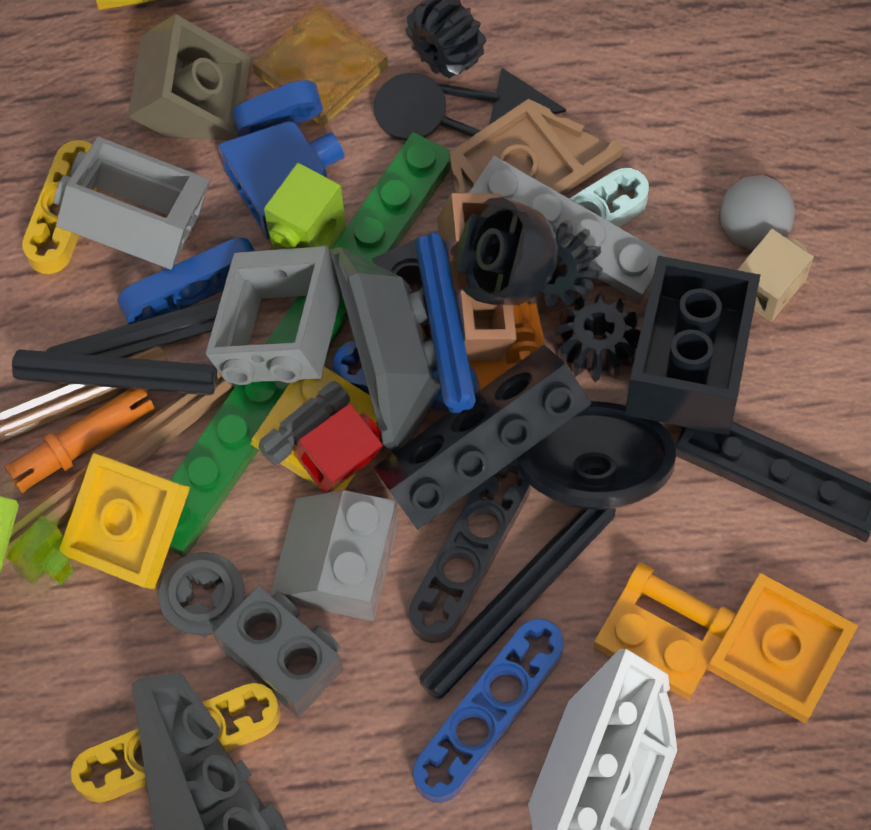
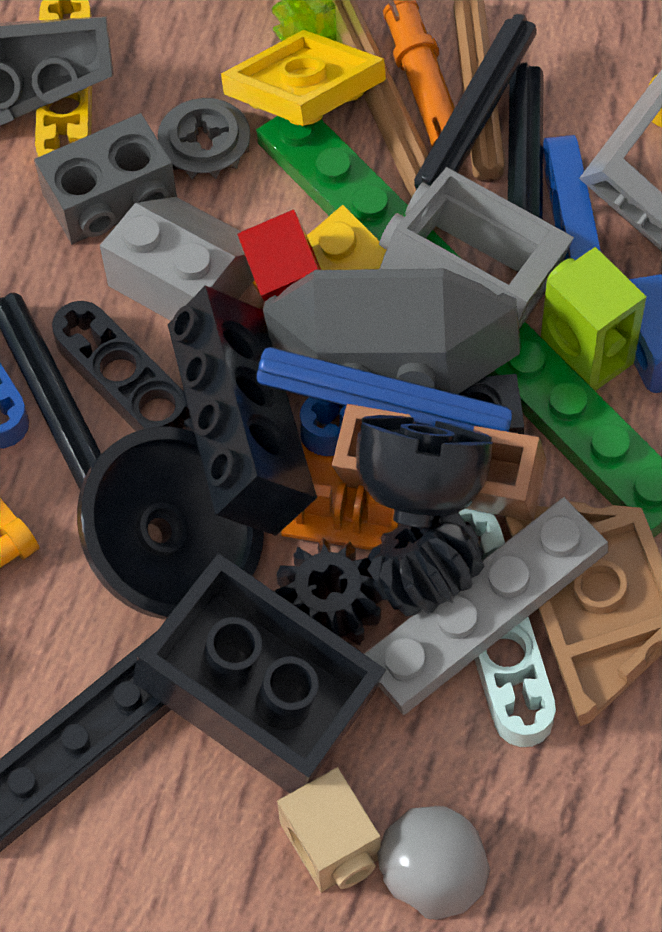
camera: 110 degrees right, 5 degrees down
dark grey axle [258,381,350,465] -> none

